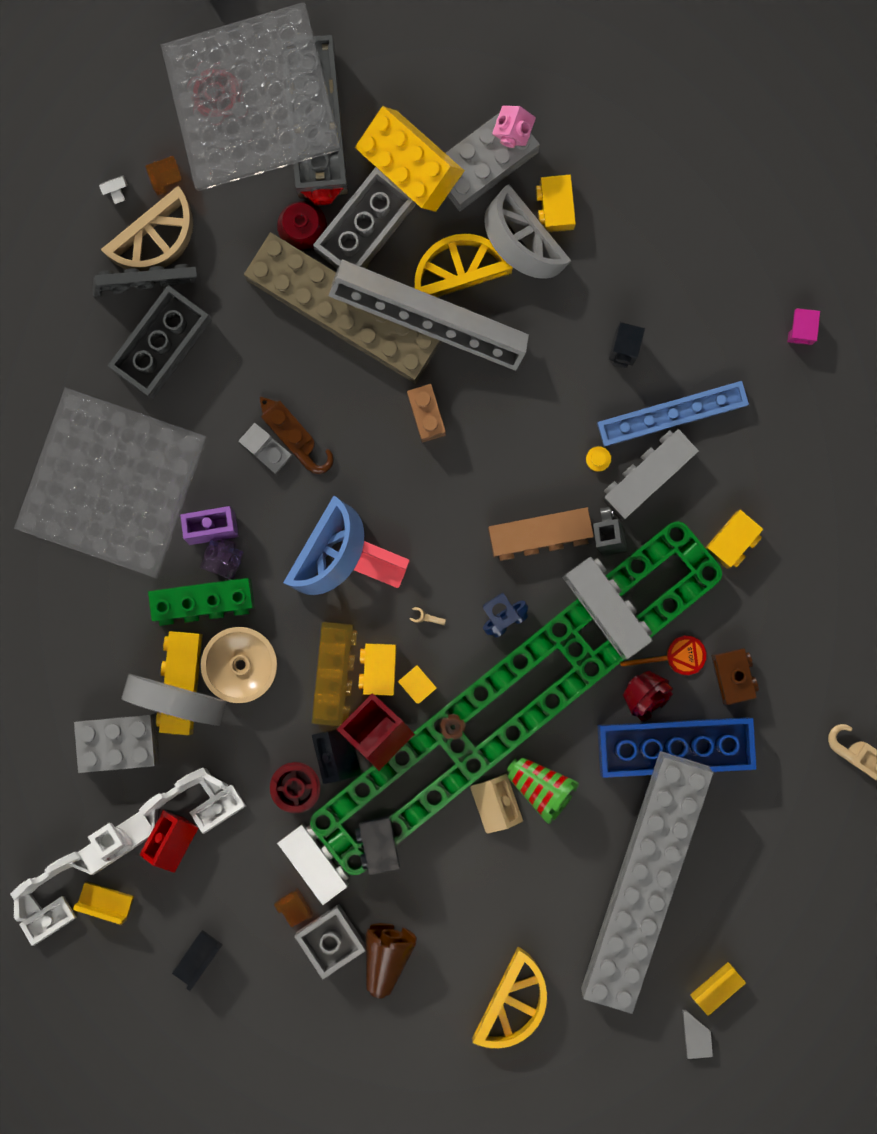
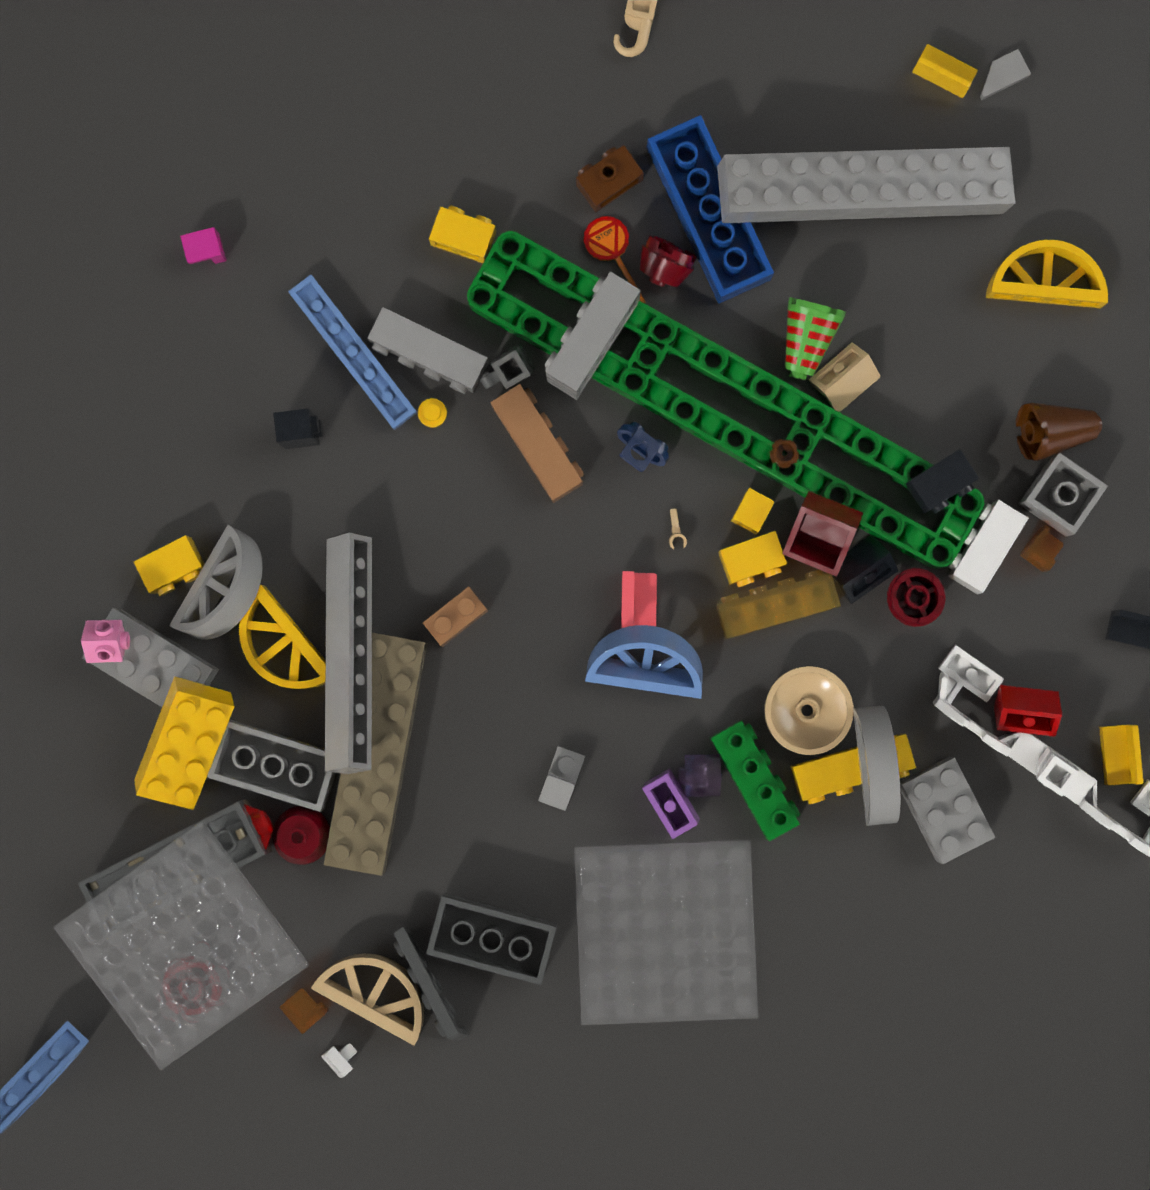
camera: 110 degrees left, 0 degrees up
reddish brown plate [260,396,334,474] -> none

